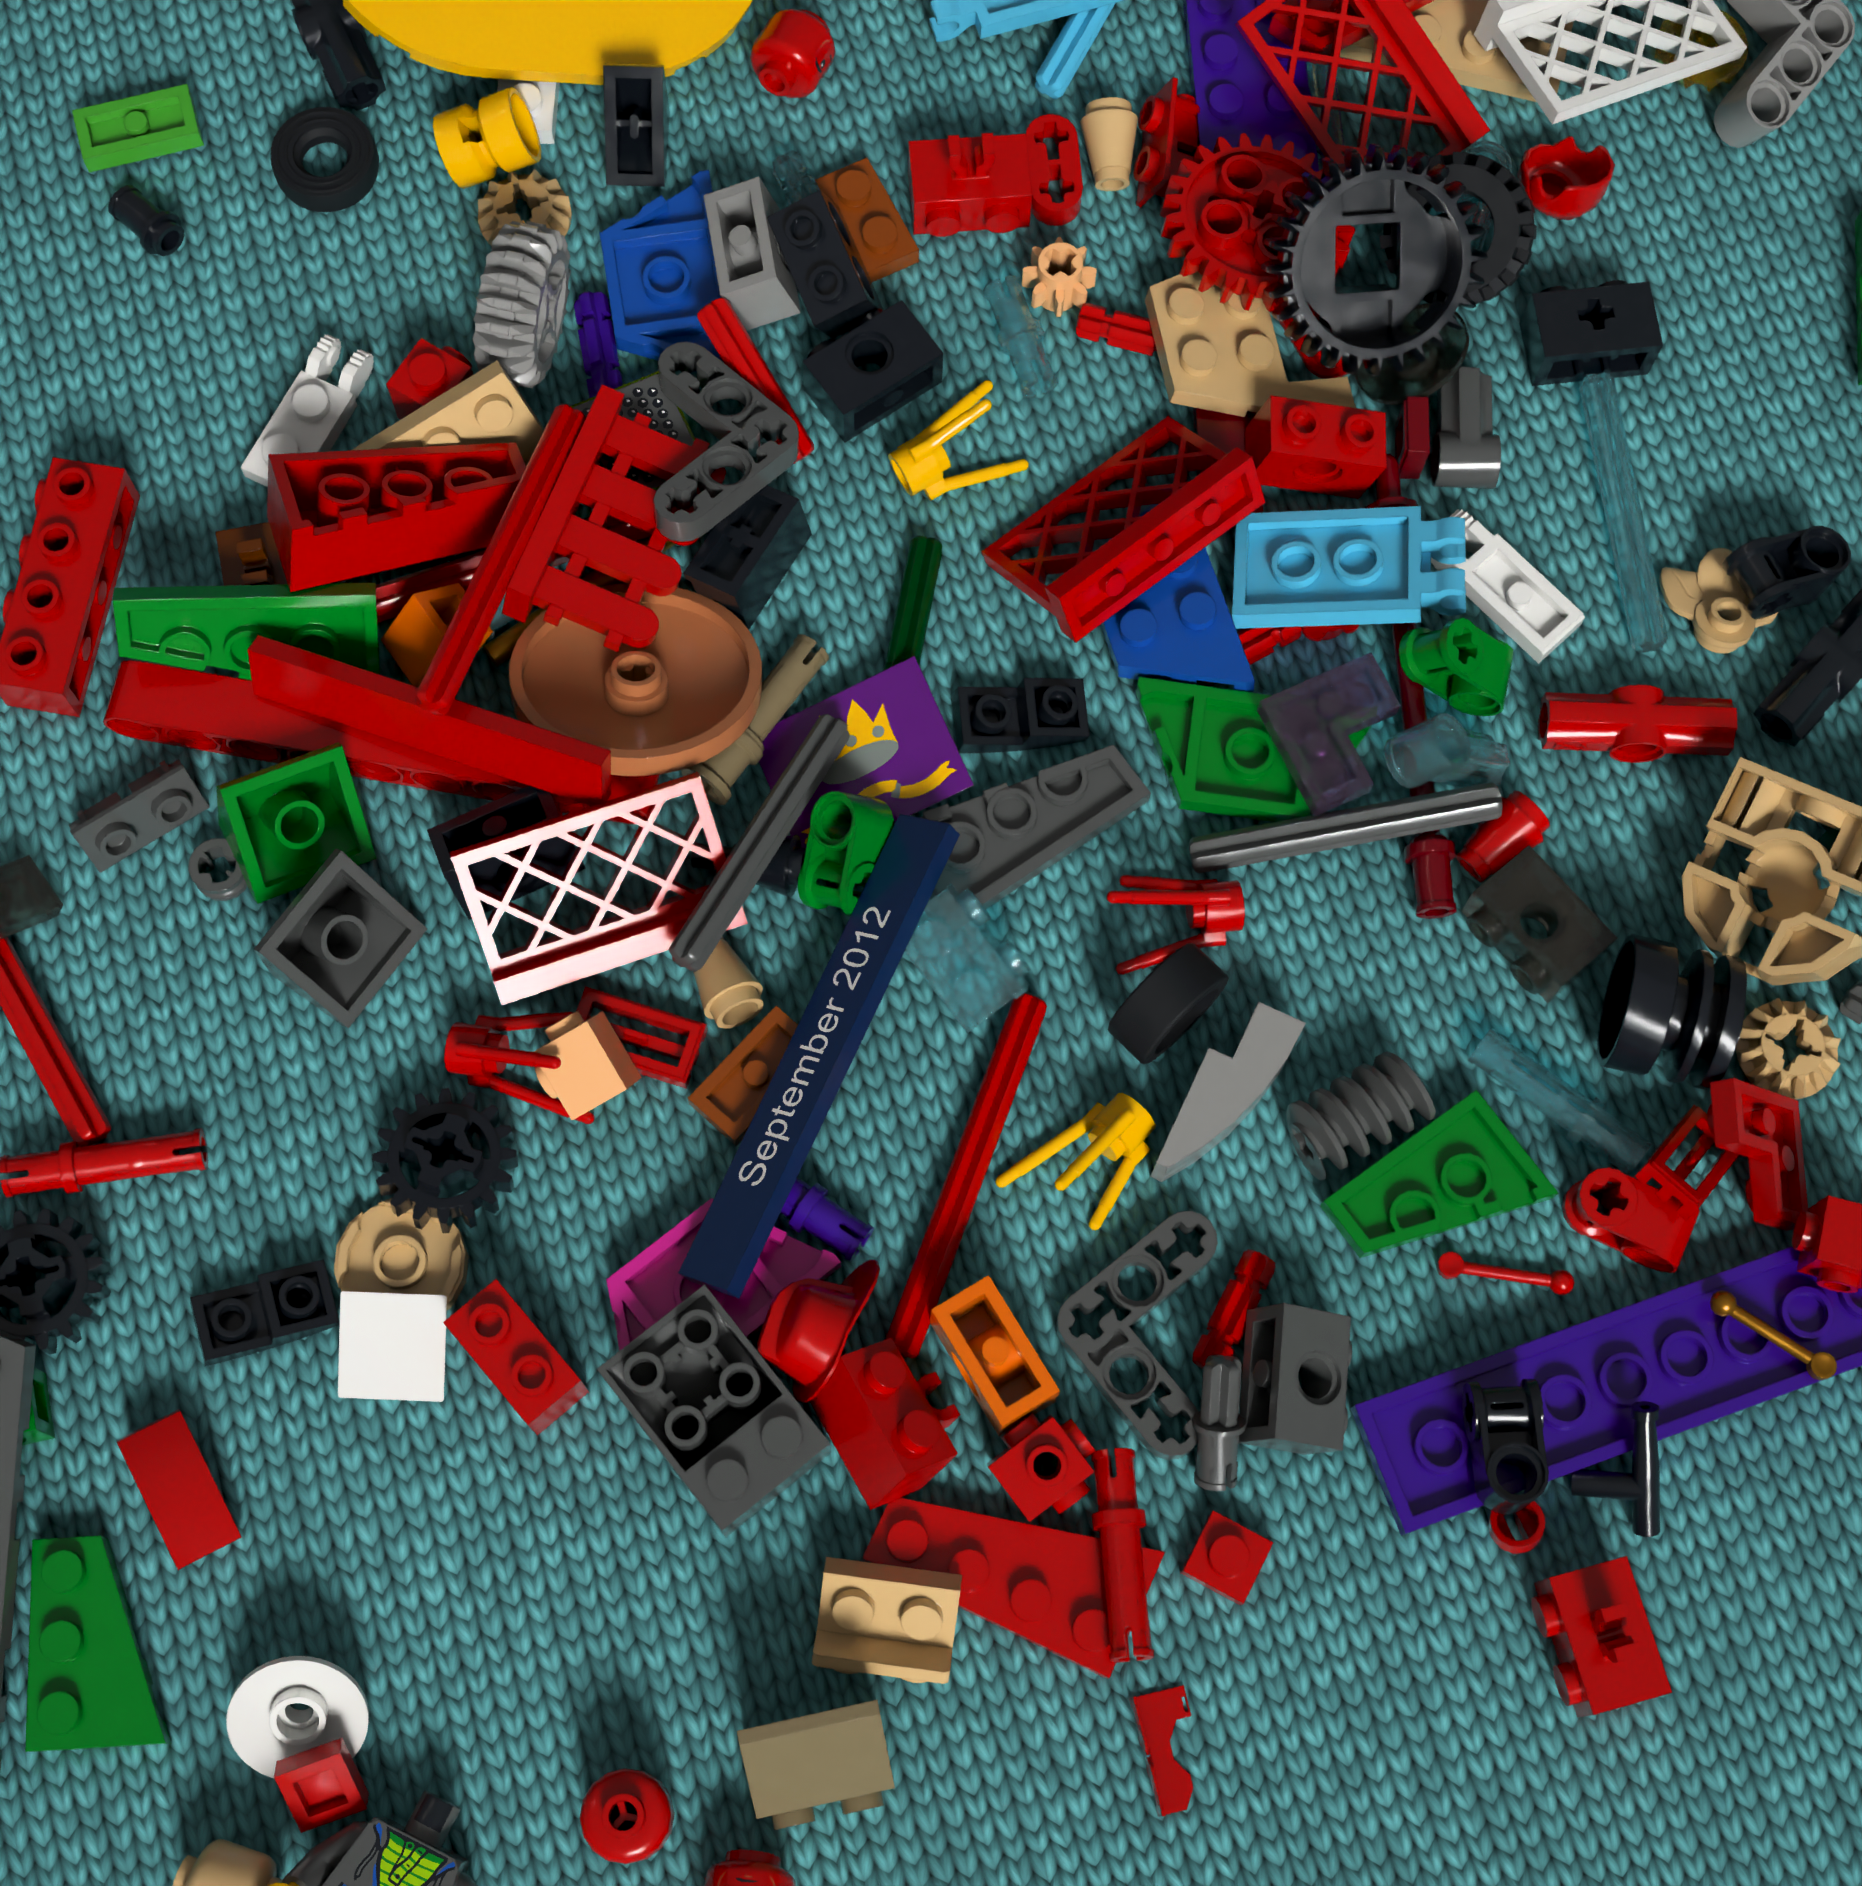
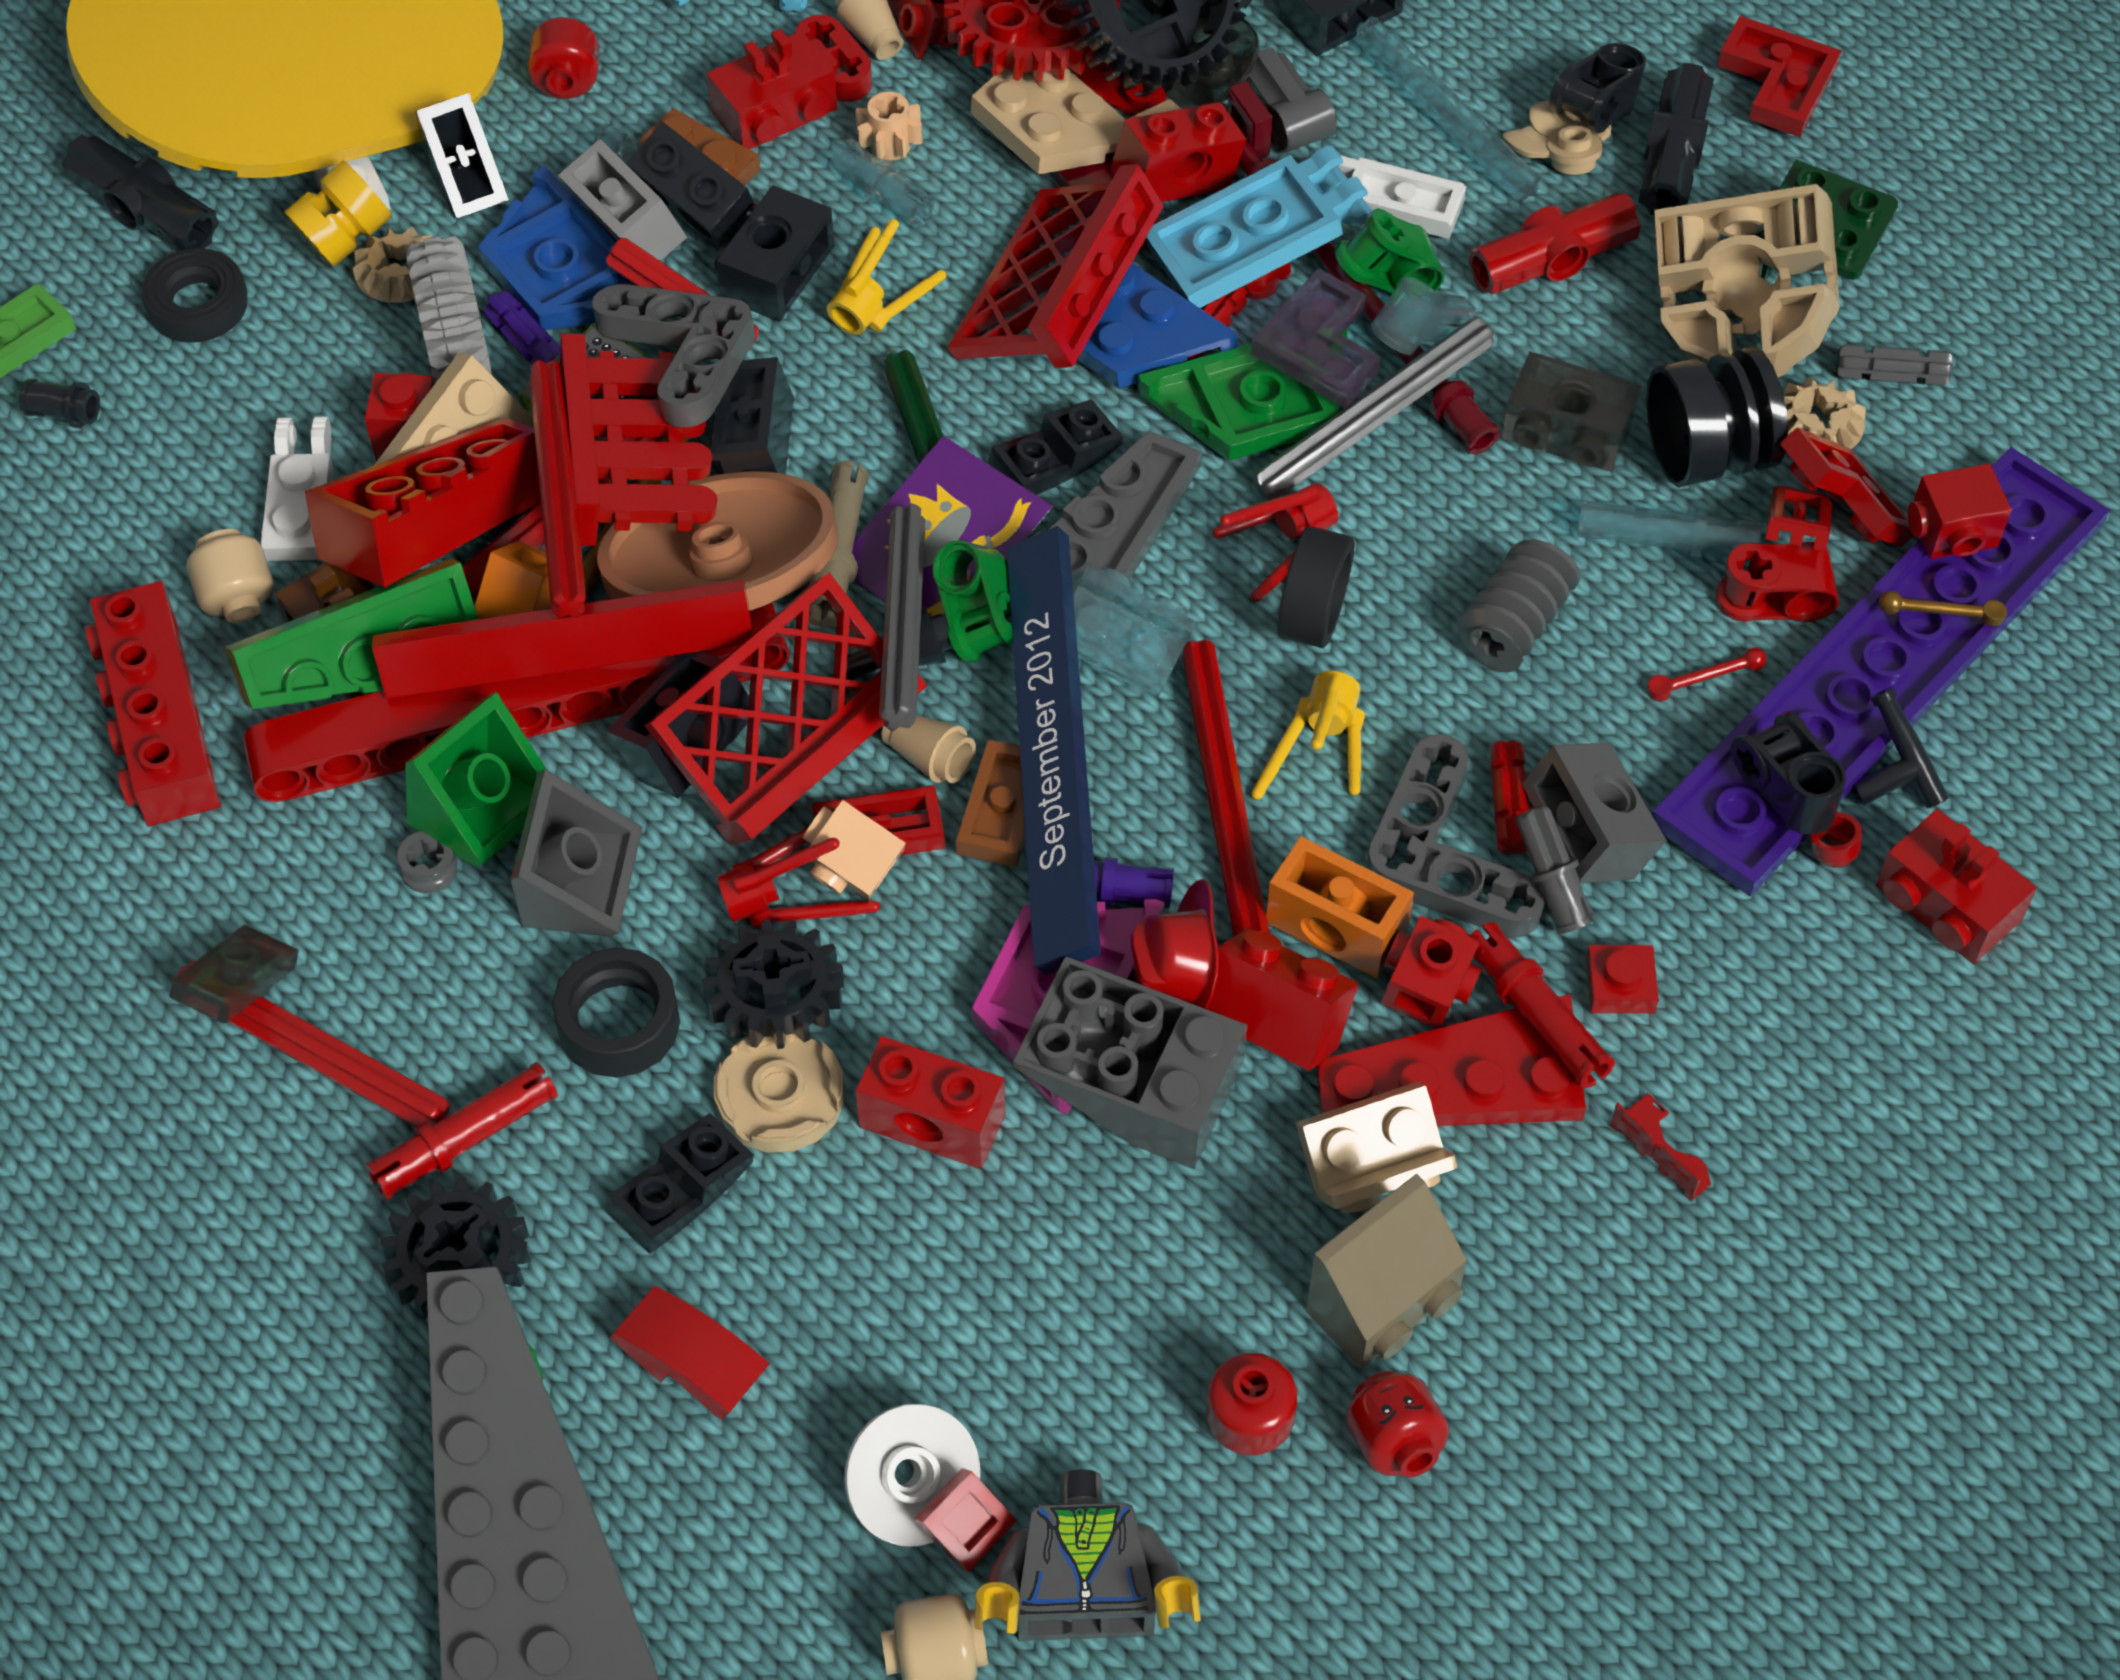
camera: 25 degrees left, 15 degrees down
green wing [25,1536,172,1752] -> none
dark grey hinge [68,759,210,873] -> none
white sticker [338,1291,447,1402] -> none
red axle [1076,303,1157,356] -> none
light grey slope [1150,1002,1306,1182] -> none
green wing [1320,1090,1558,1258] -> none
red cone [1456,790,1550,882] -> none
none -> tan head [186,529,274,623]
none -> black tyre [552,947,680,1078]

